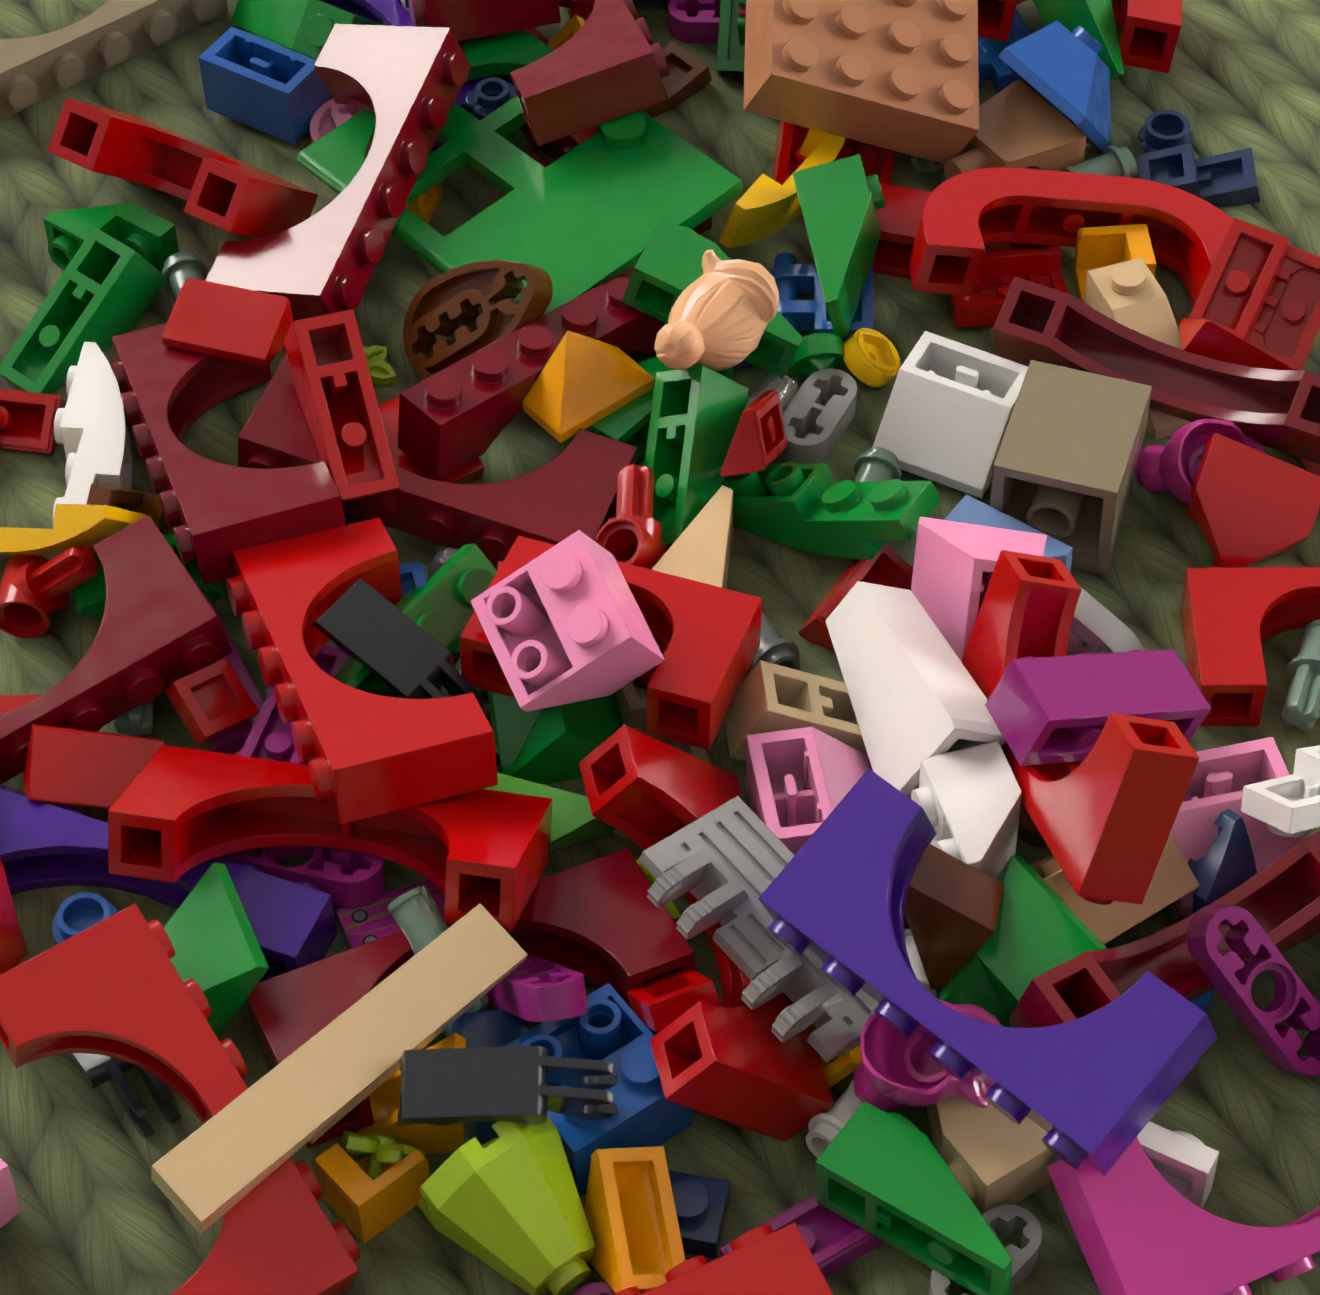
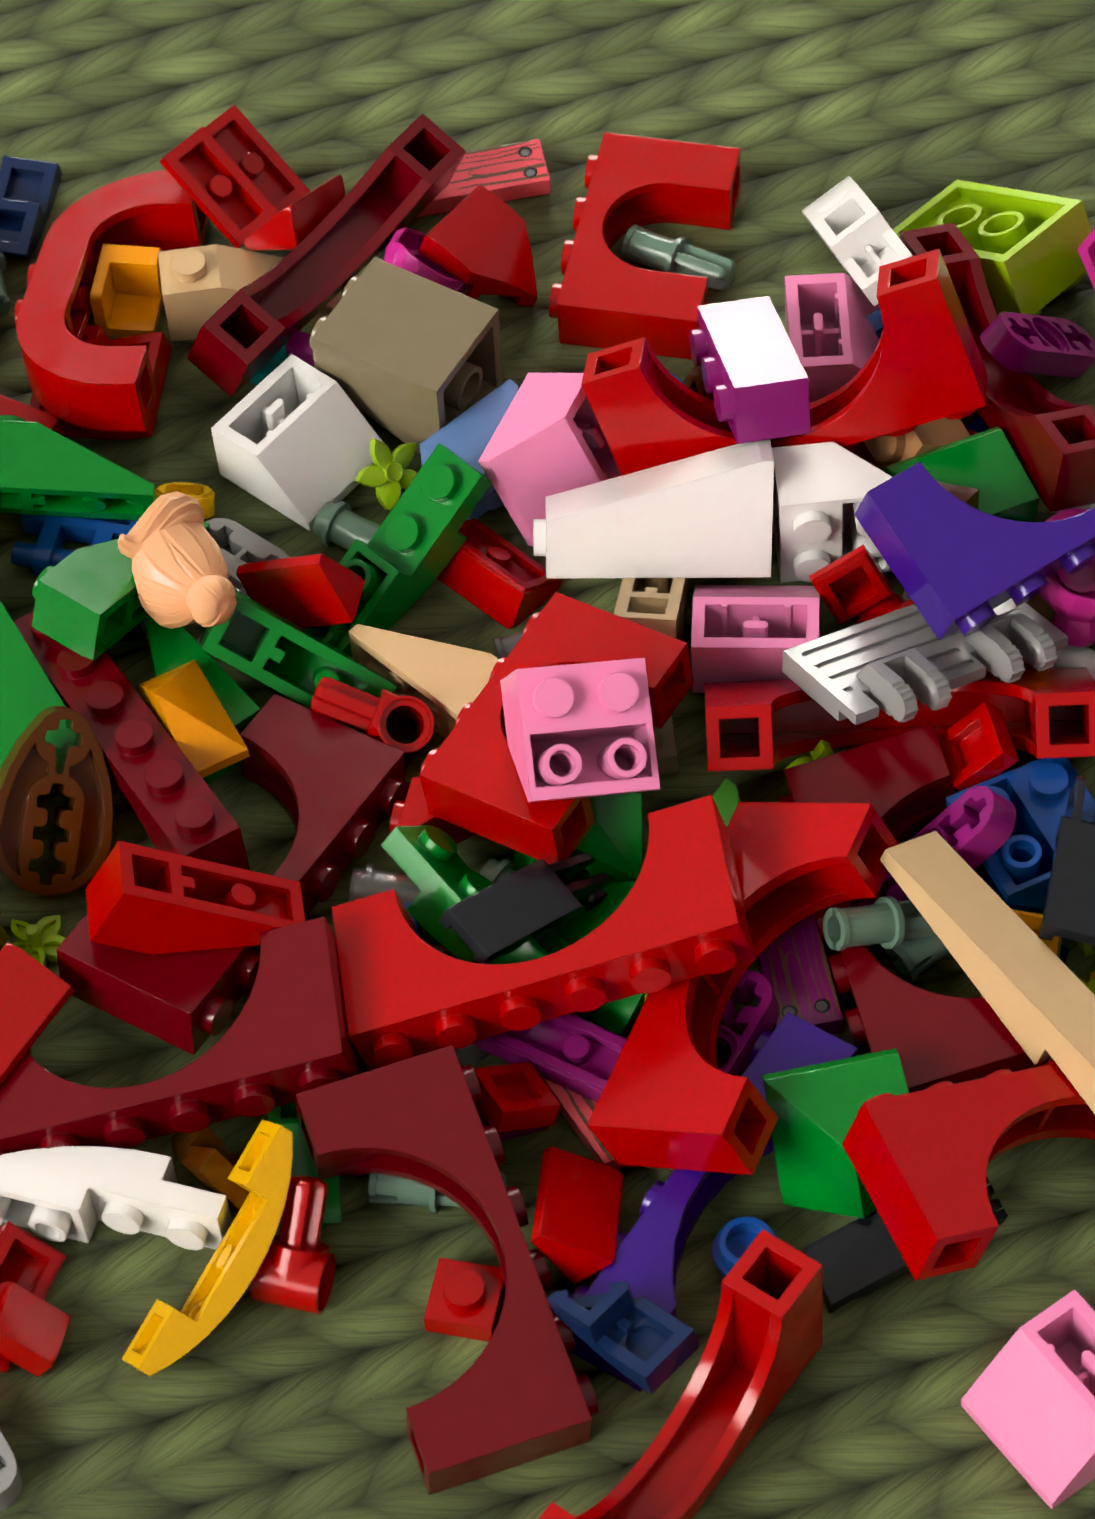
camera: 75 degrees left, 5 degrees up
none -> lime plant [354,439,417,510]

